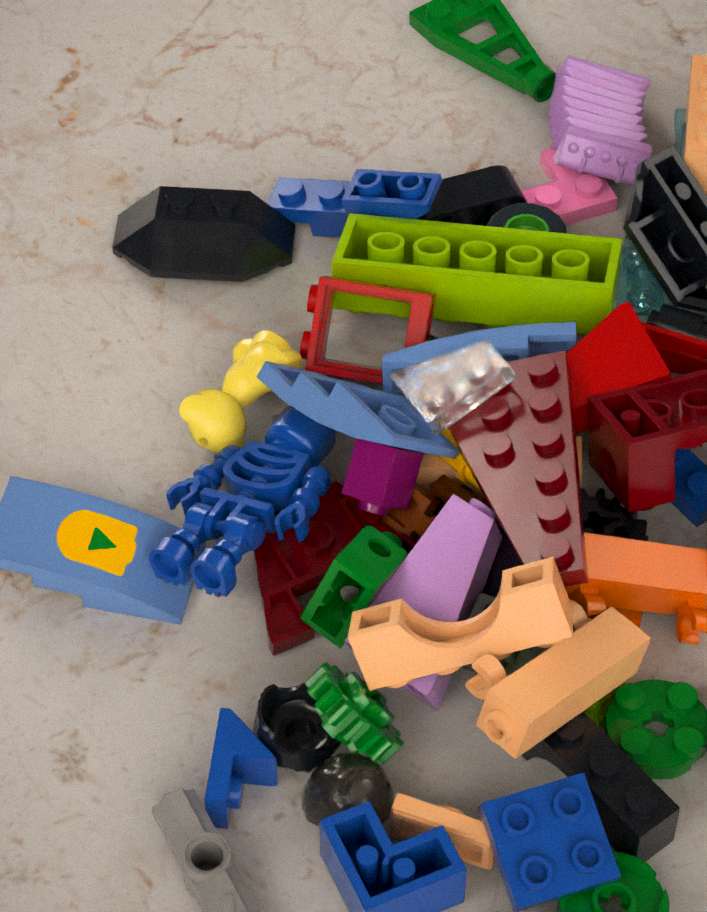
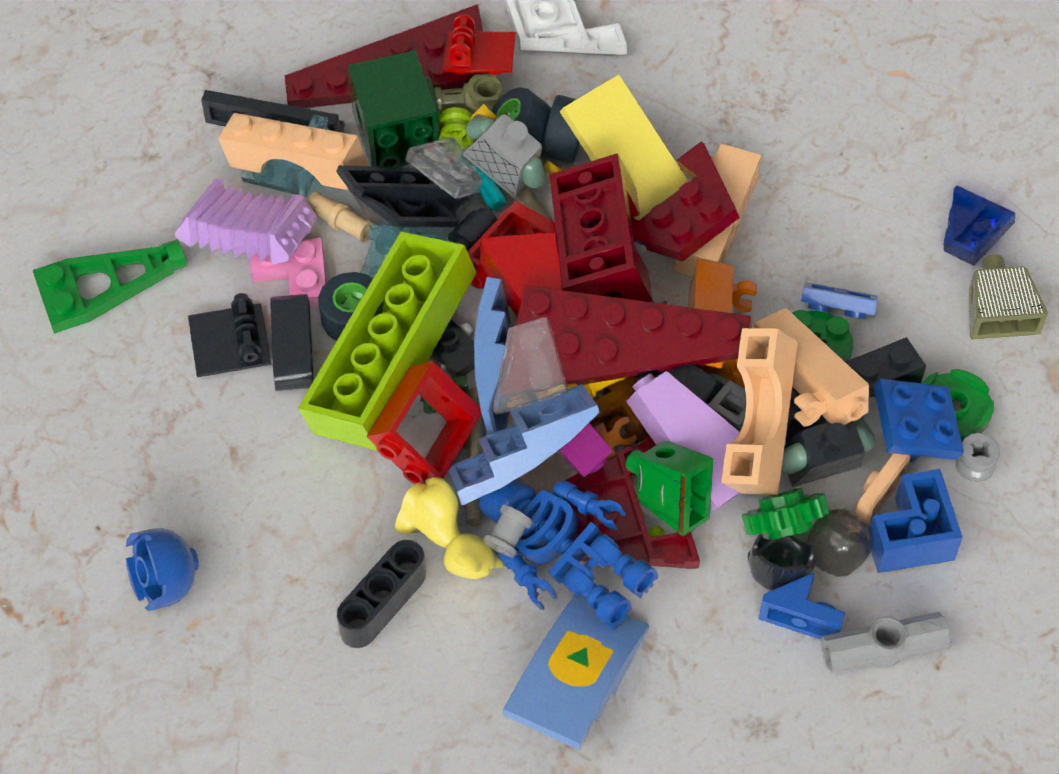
camera: 75 degrees left, 5 degrees up
black wedge [112,186,296,282] -> none
blue slope [266,169,442,237] -> none
none -> blue cylinder [126,528,199,611]
none -> black hinge [188,293,271,378]
none -> black beam [336,540,426,648]
none -> light grey bush [482,505,534,558]
none -> black torso [781,416,875,488]

